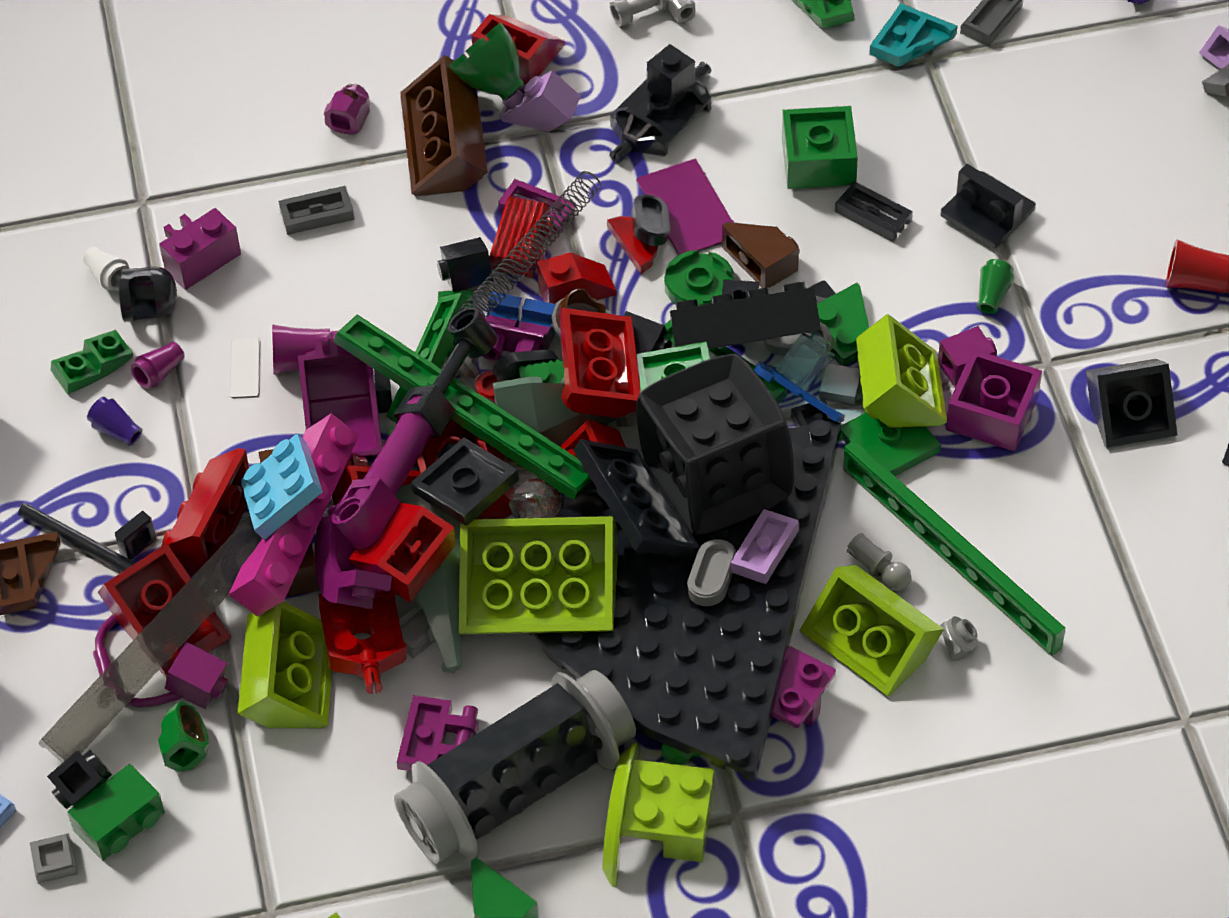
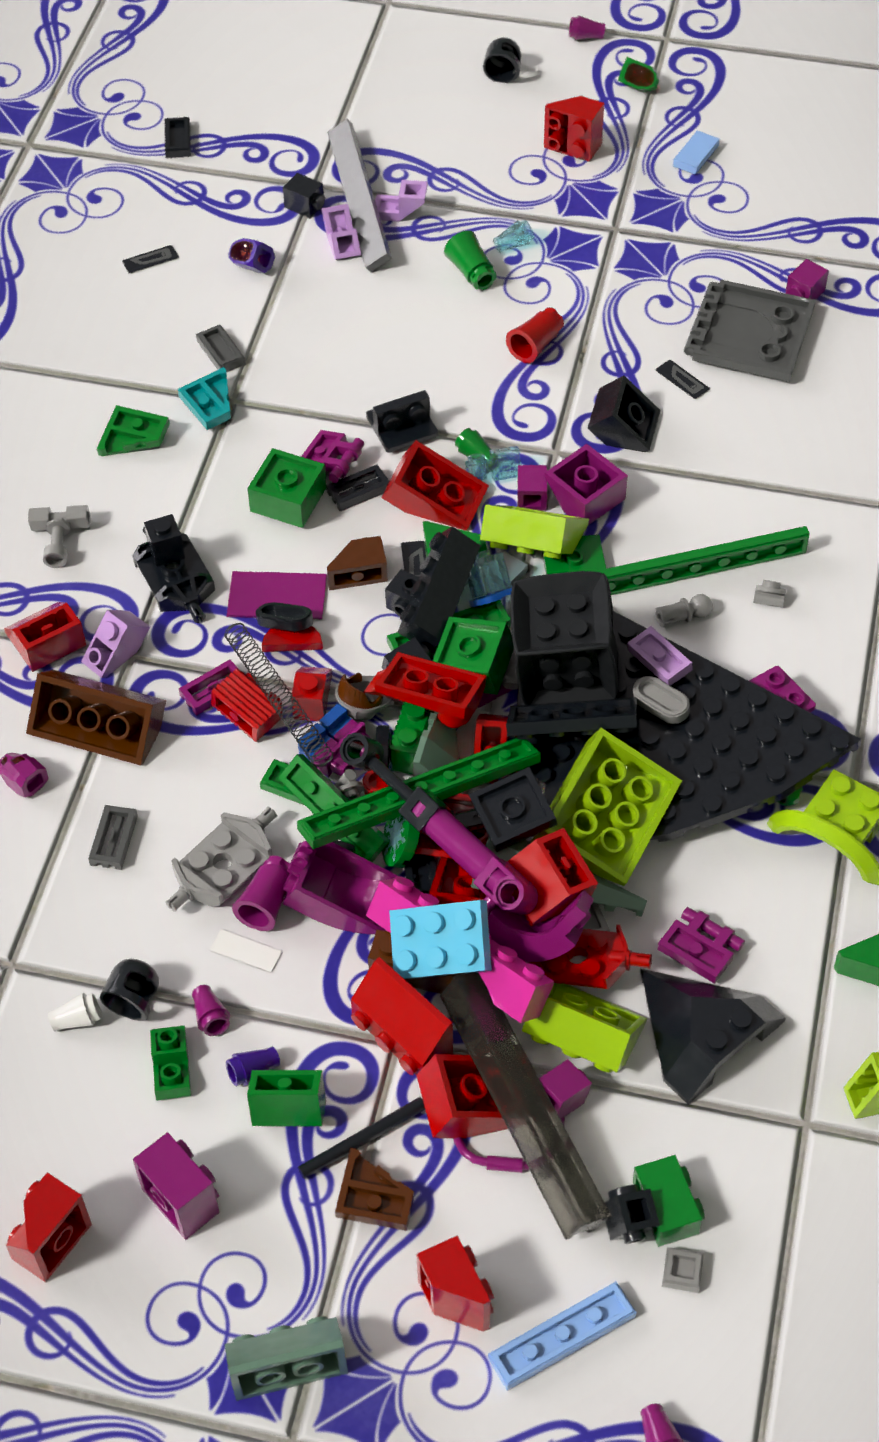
camera: 65 degrees left, 0 degrees up
black tile [115,510,157,560] -> none
green rock [158,701,209,772] -> none
magenta brick [159,208,241,291] -> none
black brick [394,670,636,864] -> none
black brick [437,237,494,292] -> none
green piece [449,23,524,101] -> none
green tile [664,250,734,306] -> none
lime slope [799,565,944,696] -> none
none -> light grey plate [165,807,277,912]
none -> green brick [247,1070,326,1126]
none -> magenta plate [301,430,364,483]
none -> red slope [381,440,489,531]
none -> clear light blue plate [465,446,521,481]
none -> black wedge [640,968,786,1104]

